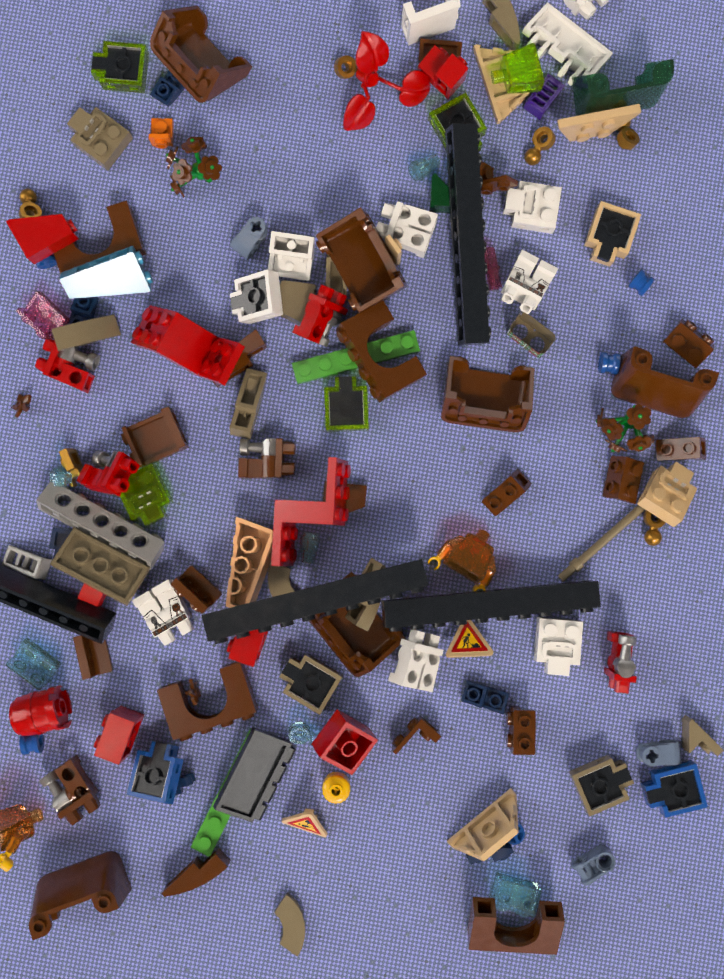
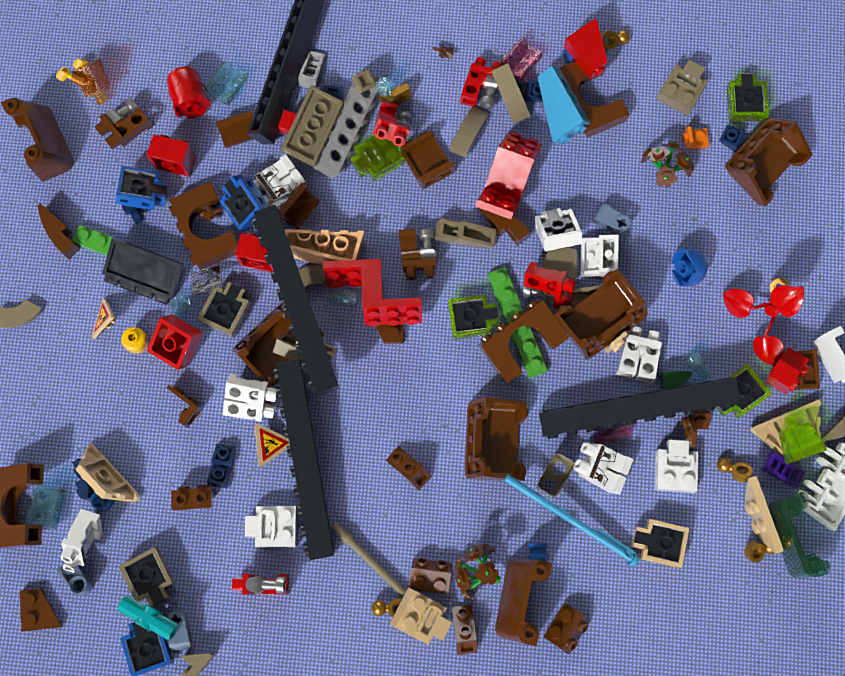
camera: 85 degrees right, 10 degrees down
blue wheel [19,734,44,755] -> none
clear orange torso [428,529,496,591] -> none
blue wheel [628,269,655,296] -> none
none -> reddish brown wing [20,589,62,632]
none -> white hips [60,509,103,573]
none -> teal piece [117,595,179,641]
none -> piece [191,265,222,295]
none -> piece [219,175,269,231]
none -> dark tan tile [351,69,377,94]
none -> dark tan slope [450,106,489,158]
none -> dark azure bar [504,474,640,566]
none -> blue cylinder [671,248,708,287]

